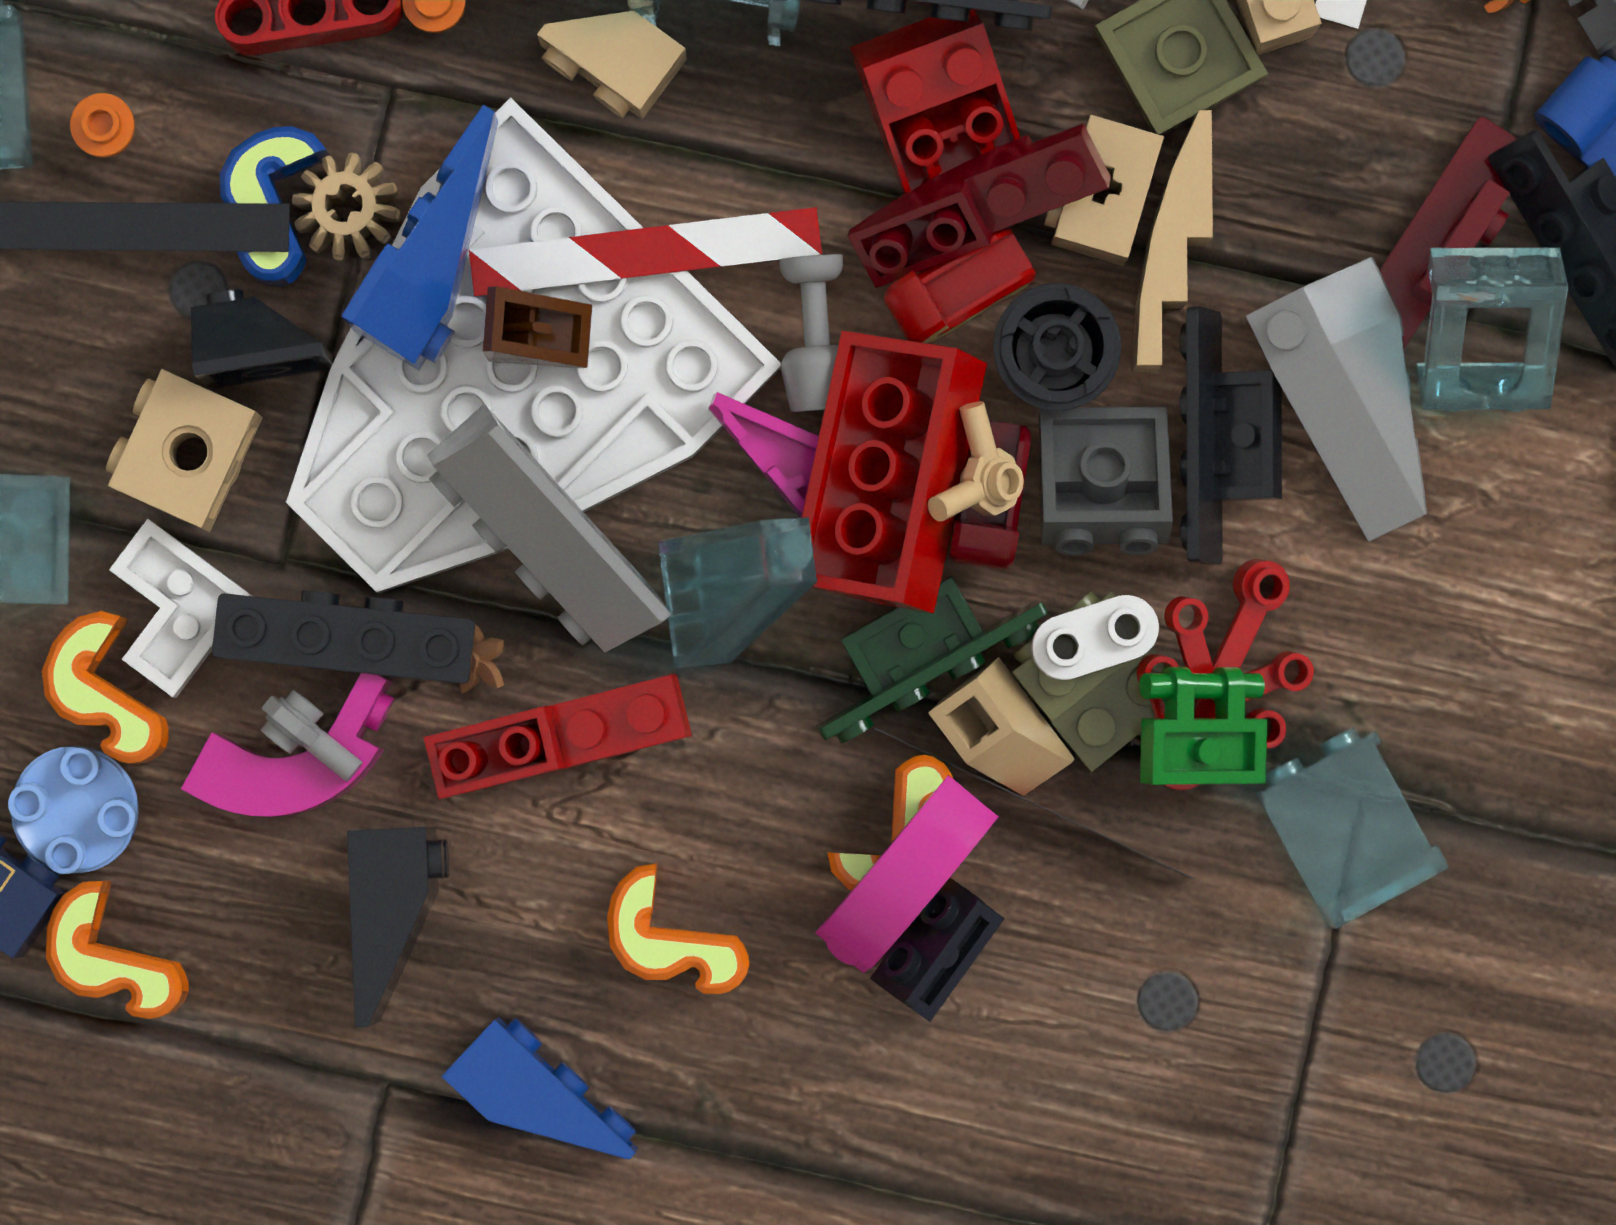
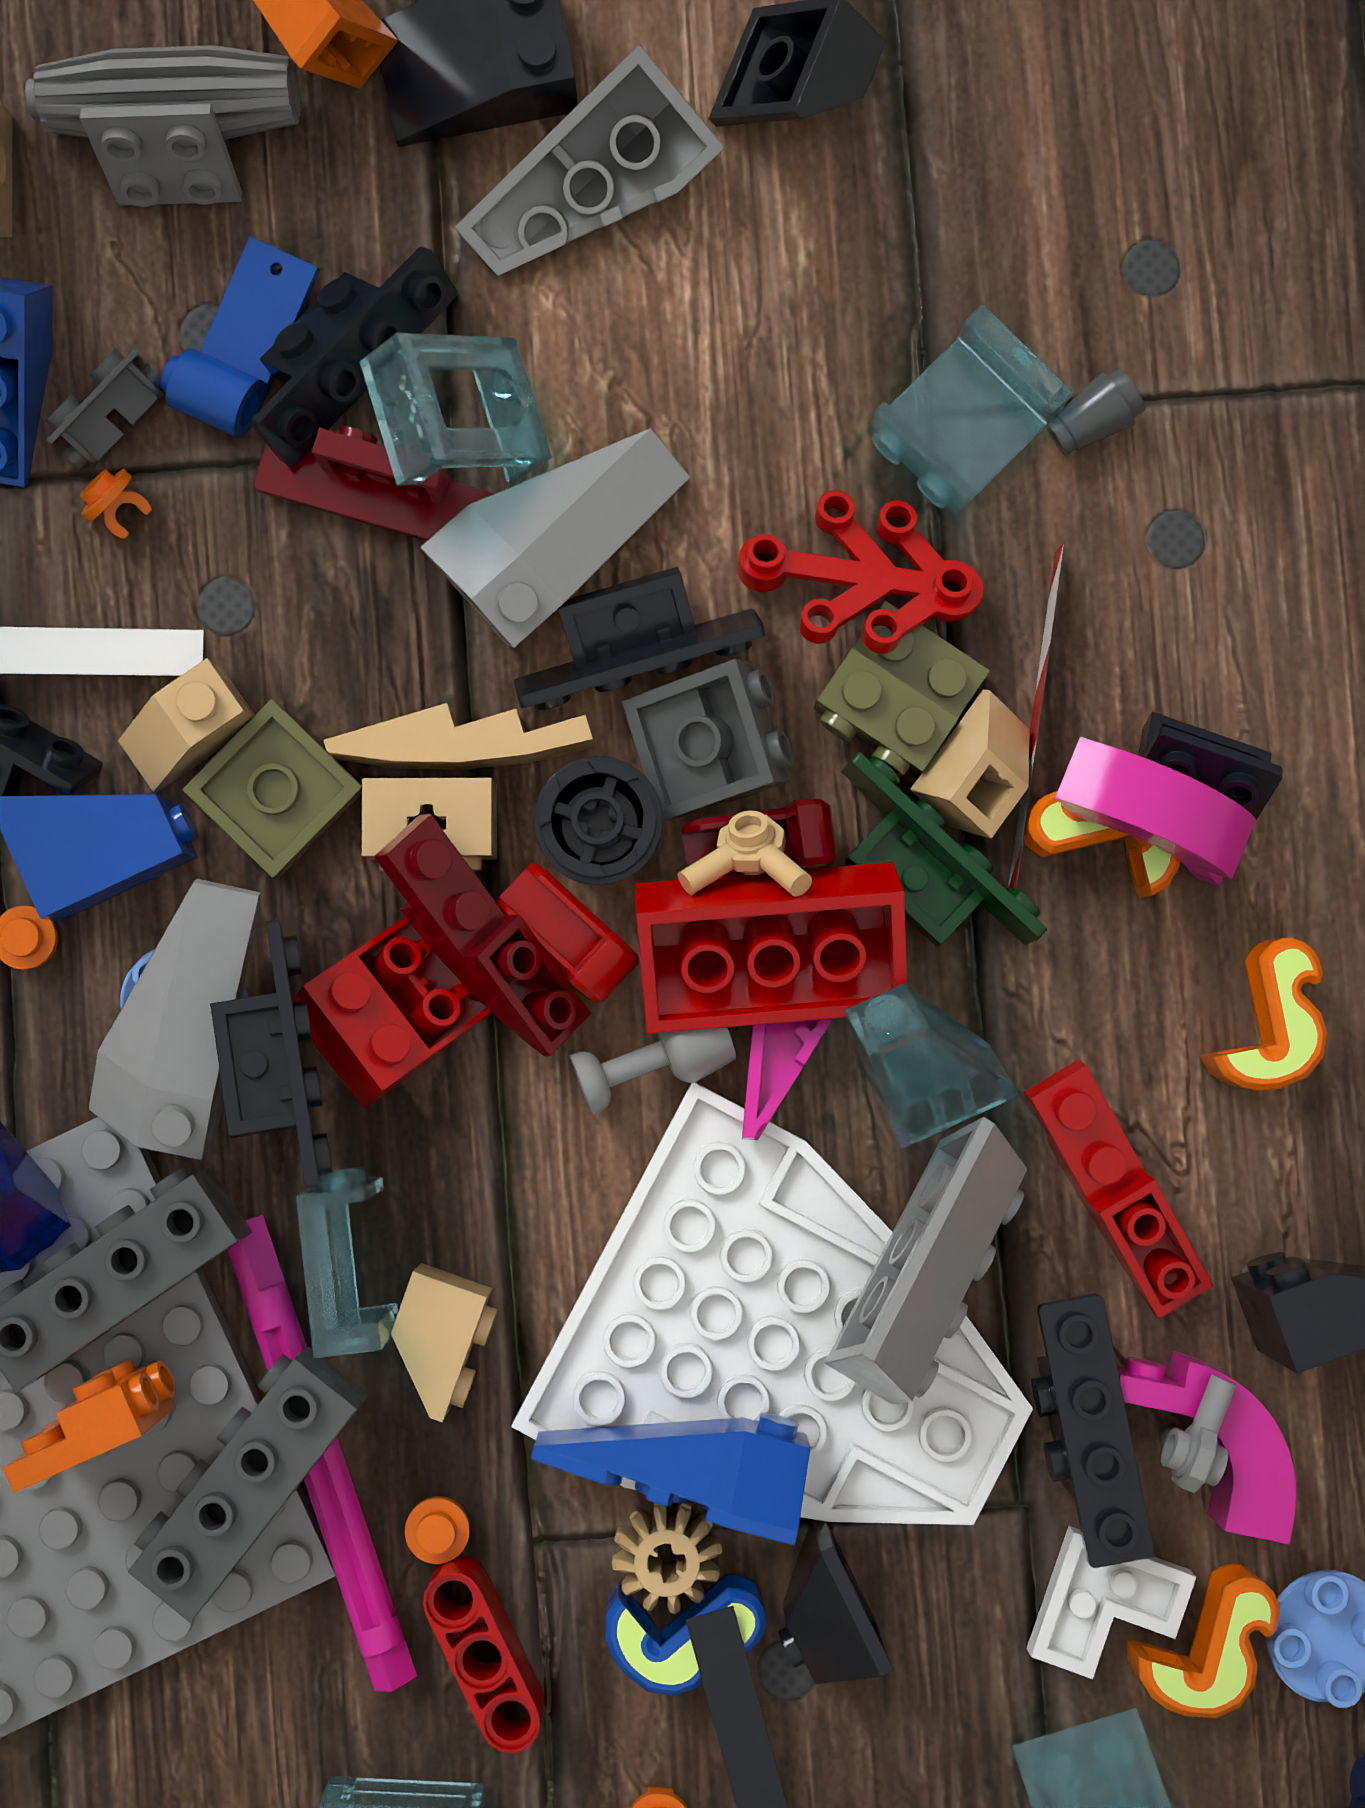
camera: 105 degrees left, 0 degrees up
tan brick [106,369,263,533] -> none
medium nougat plant [460,618,504,694] -> none
sticker [469,207,822,297] -> none
reddish brown slope [483,286,592,368] -> none
white plate [1031,595,1159,680] -> none
green plate [1139,667,1267,785] -> none
none -> dark grey cone [1046,368,1145,456]

